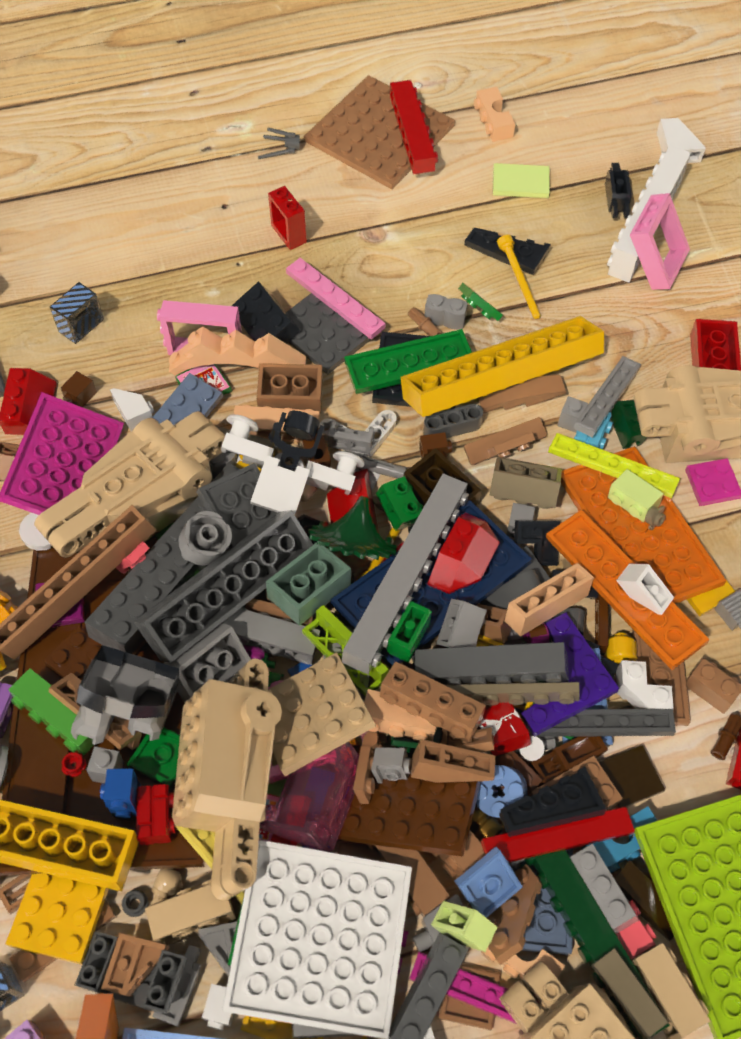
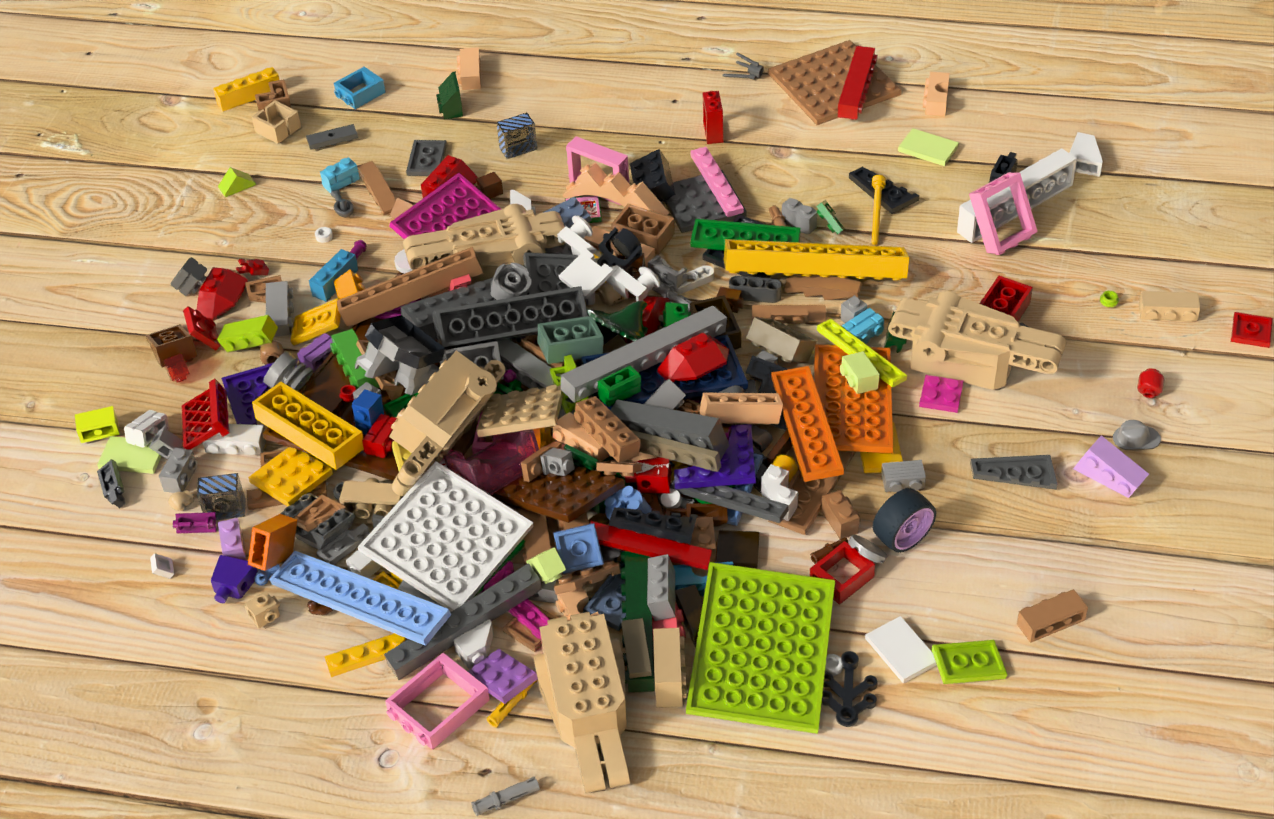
camera: 30 degrees right, 15 degrees down
medium nougat slope [411,739,495,782] -> none
light grey tile [573,356,641,438] -> none
white slope [616,564,674,615] -> none
dark tan plate [645,506,666,530] -> none

